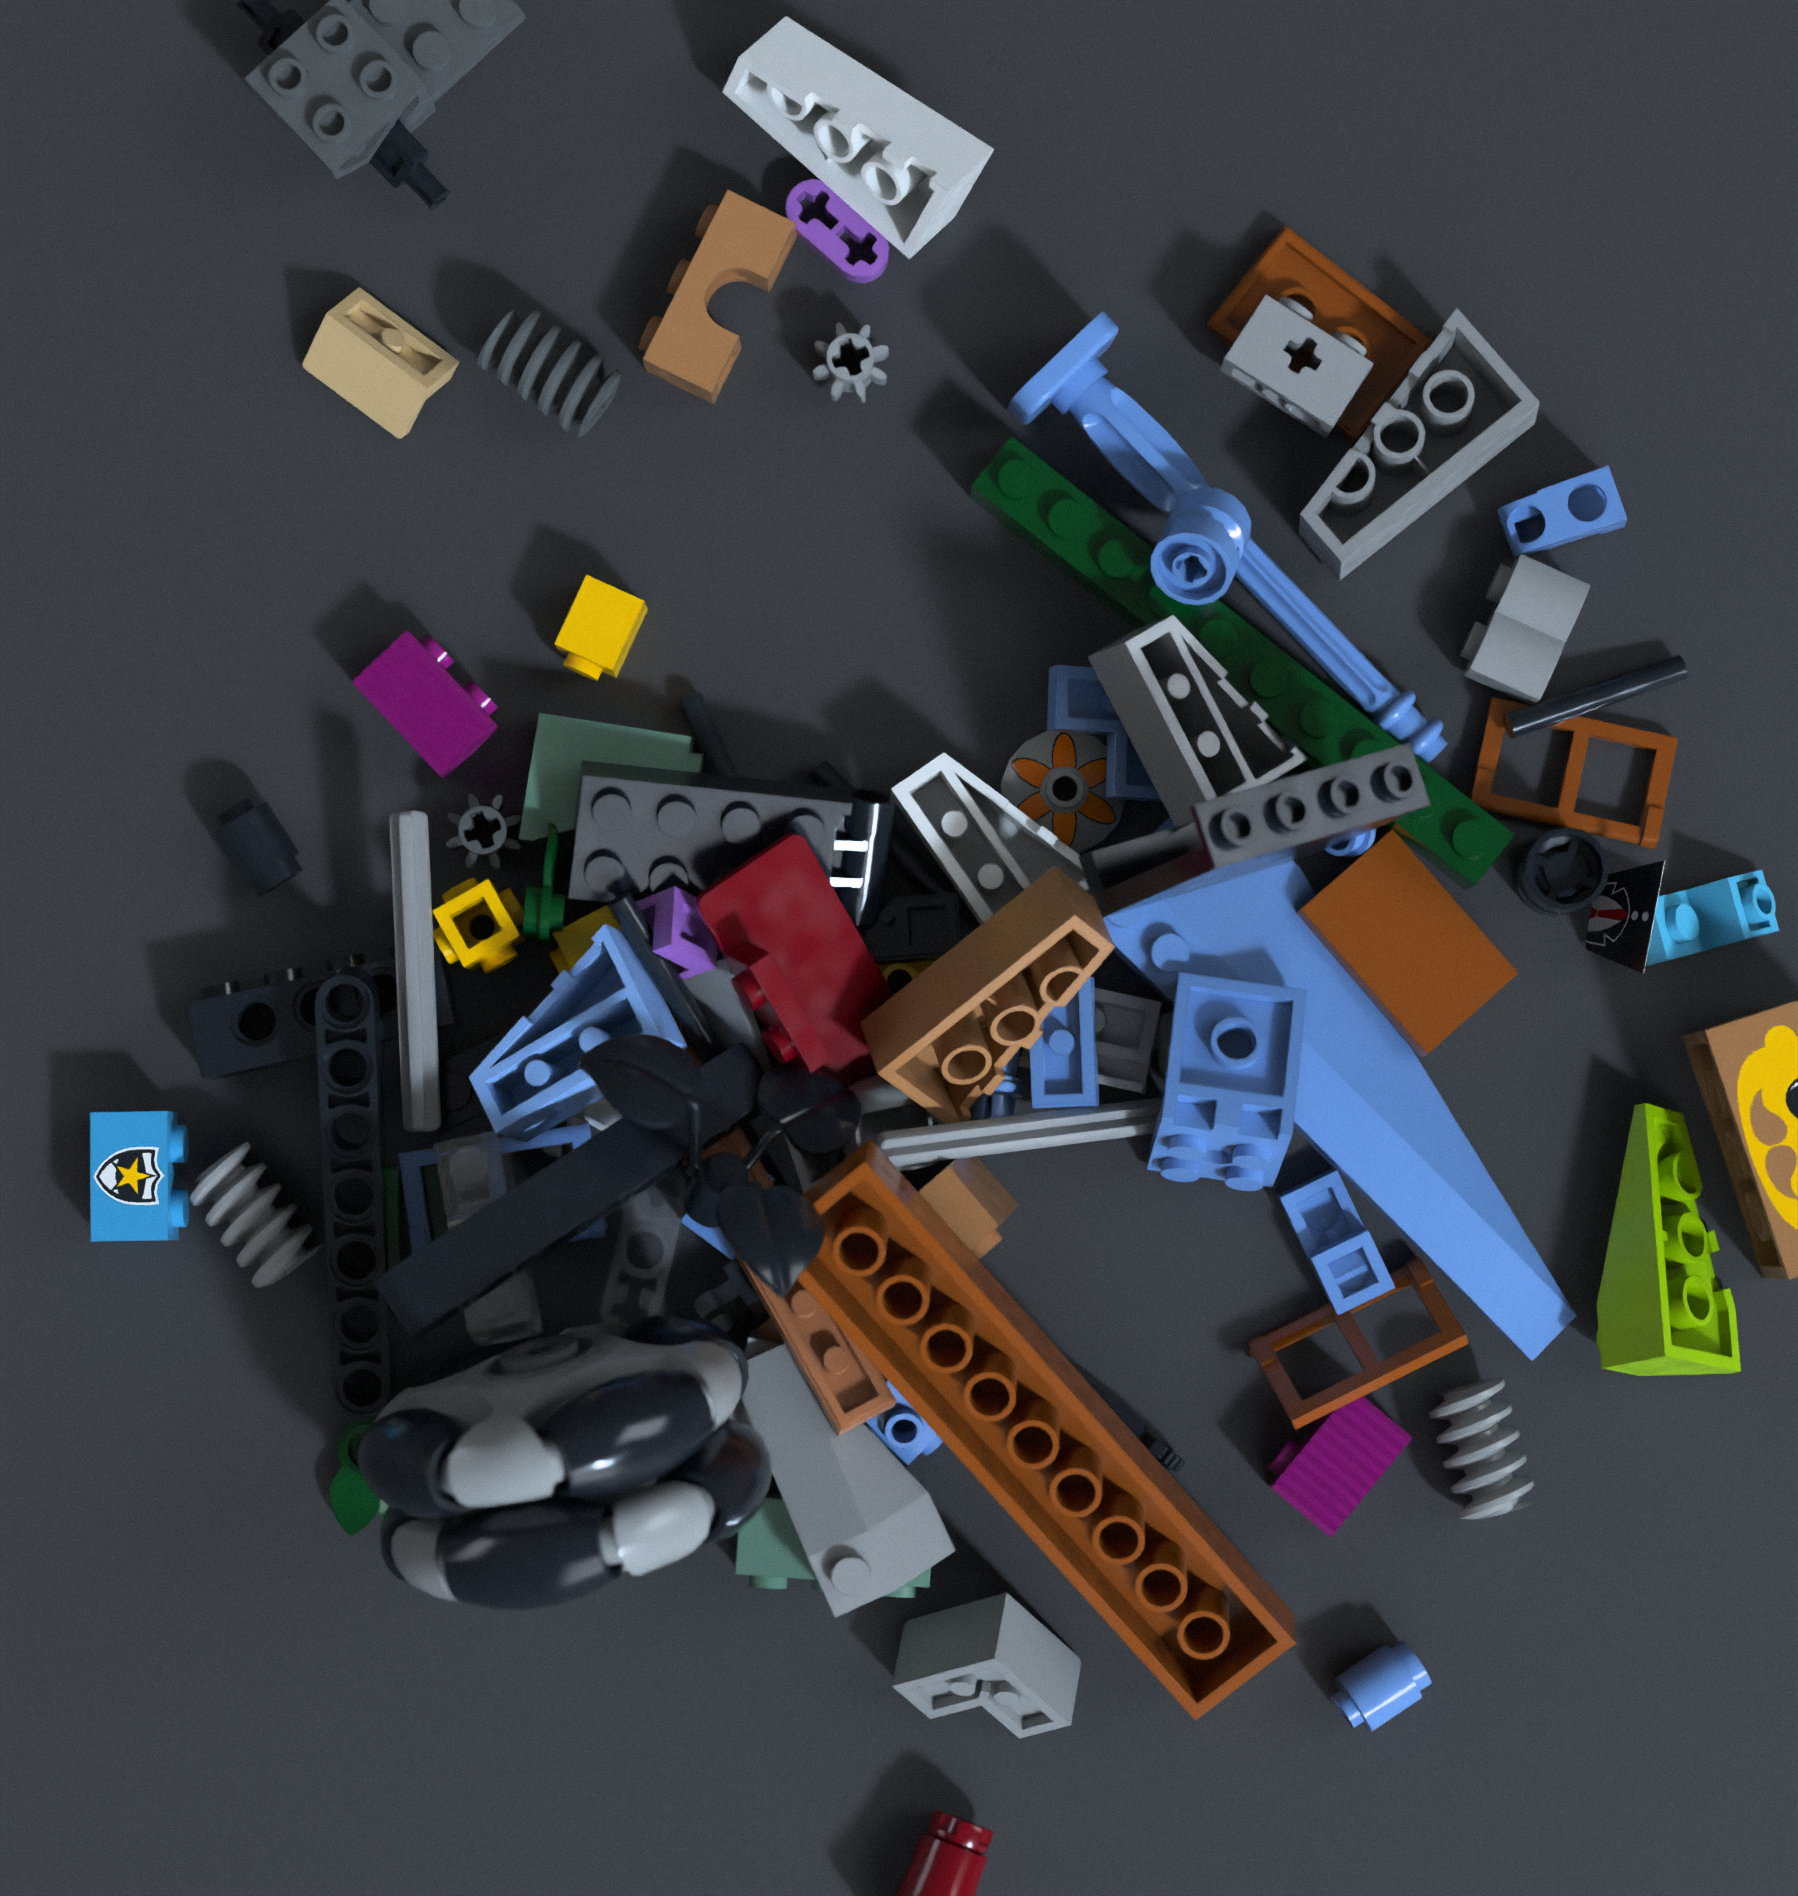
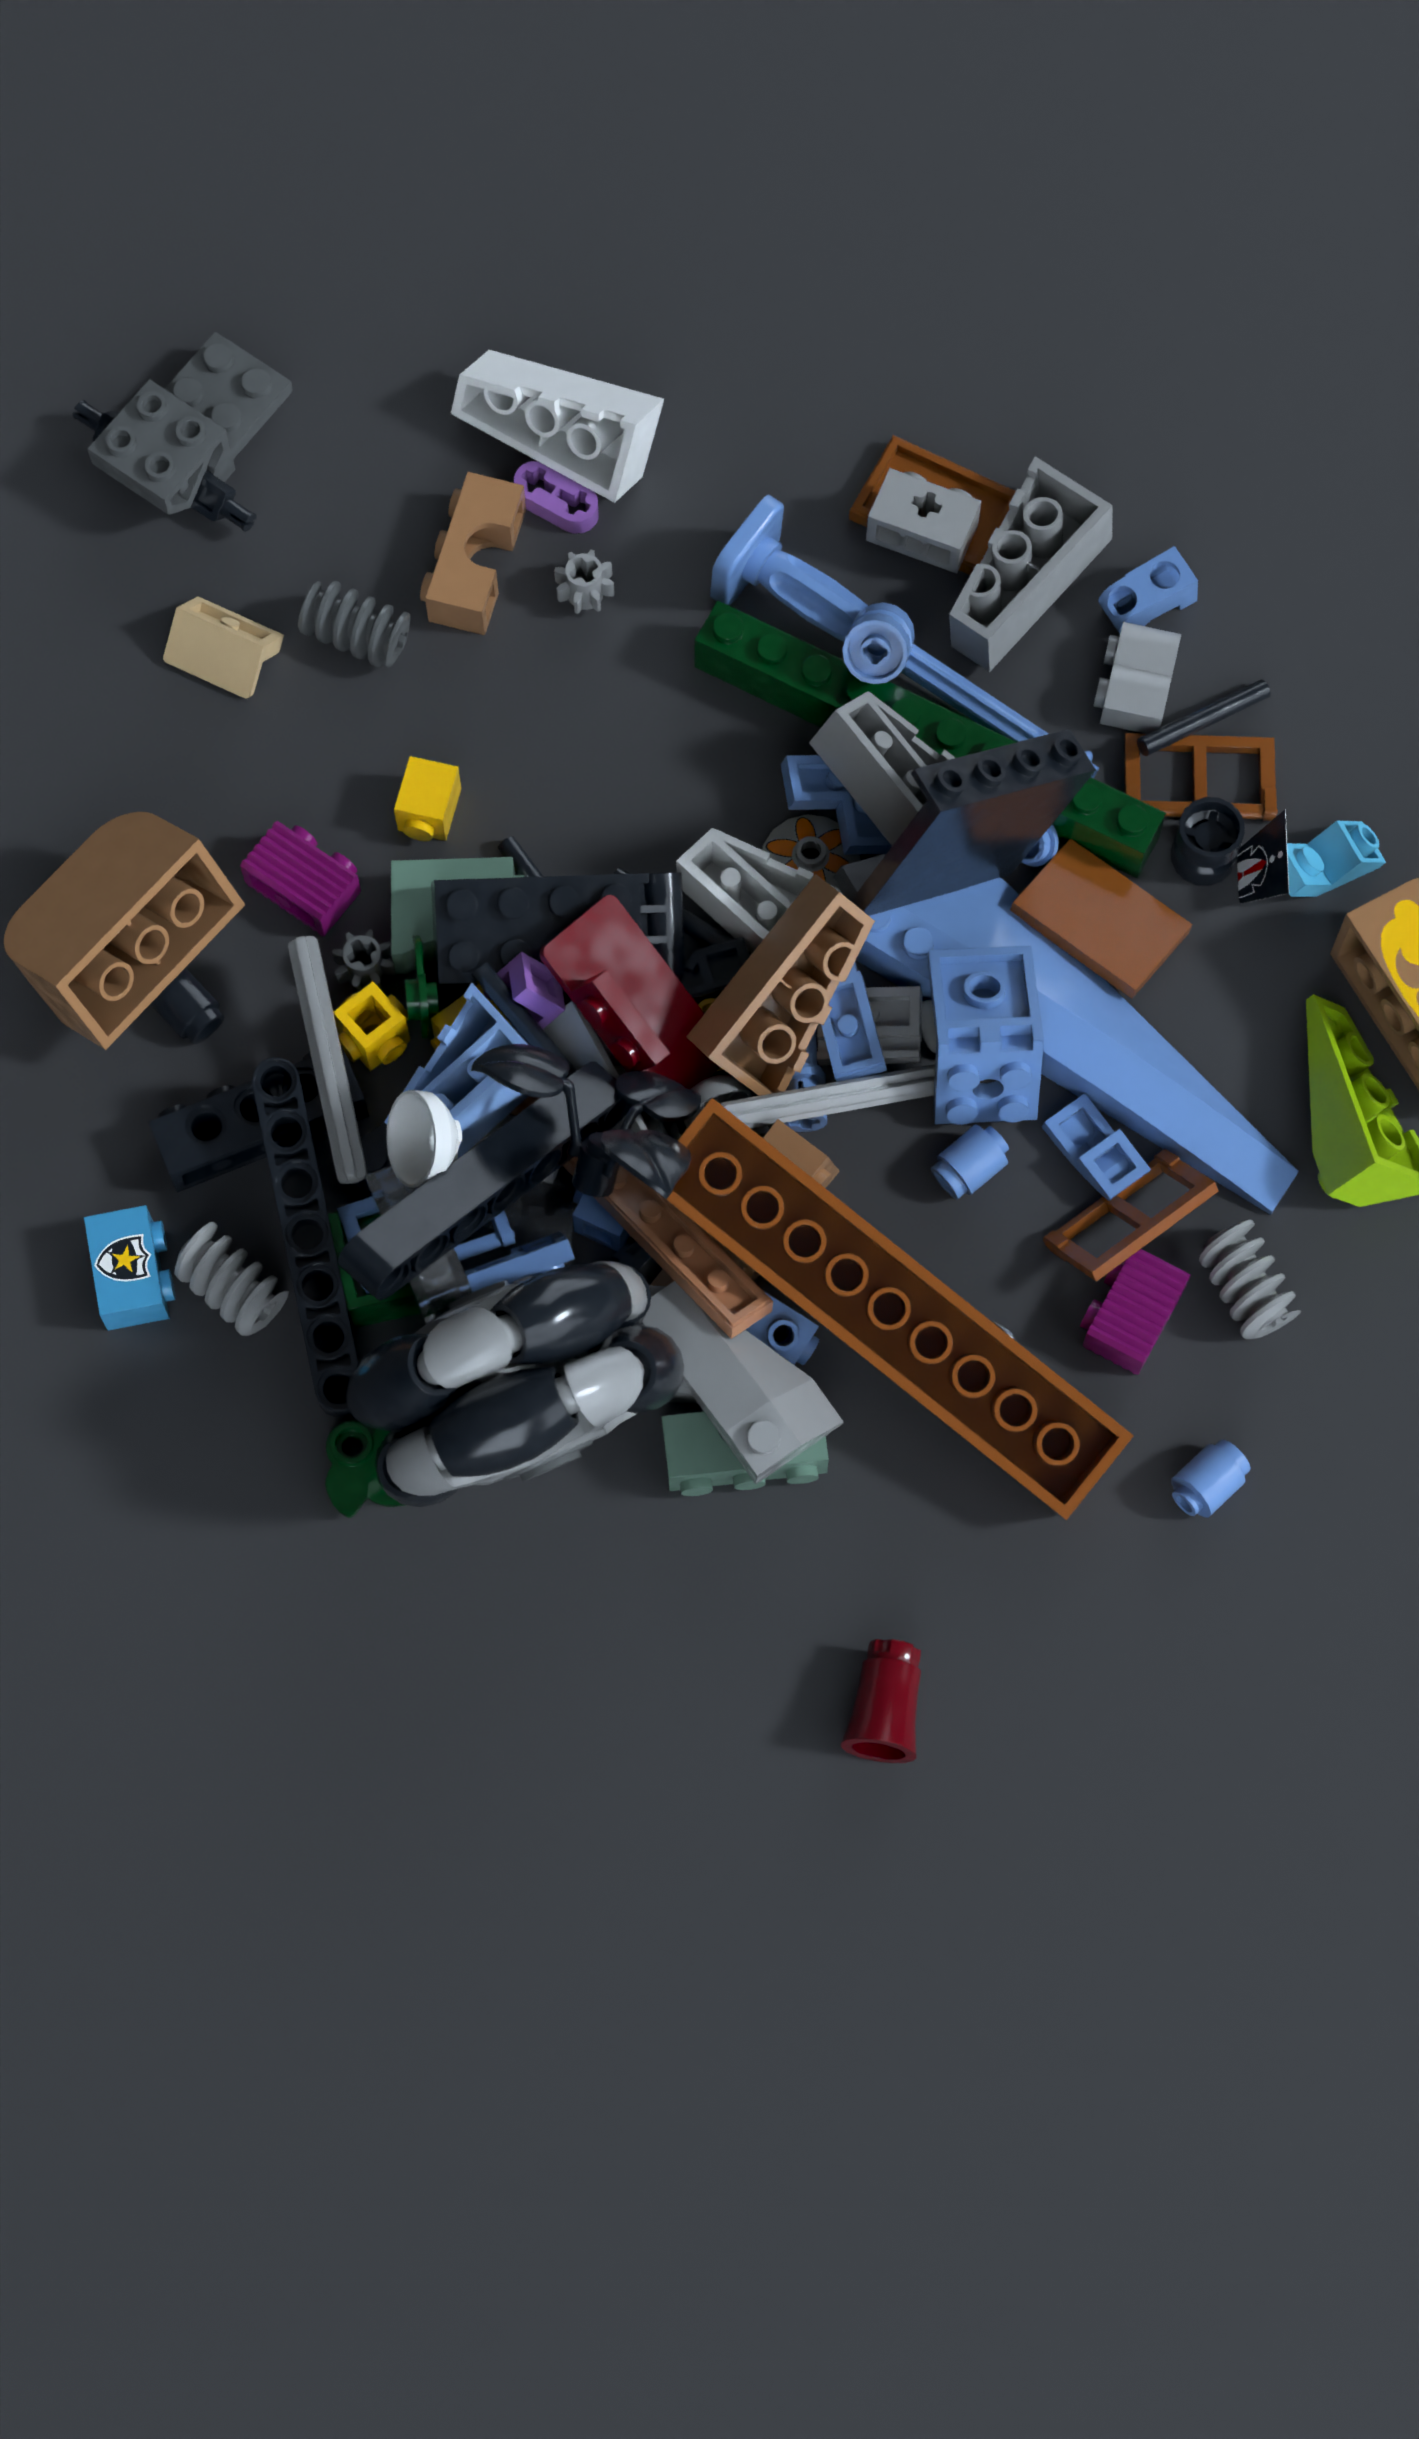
camera: 10 degrees left, 15 degrees down
light grey panel [892,1592,1081,1739] -> none
none -> medium nougat brick [4,812,245,1050]
none -> white piece [386,1090,462,1188]
none -> medium blue plate [464,1232,575,1293]
none -> medium blue brick [931,1124,1009,1200]

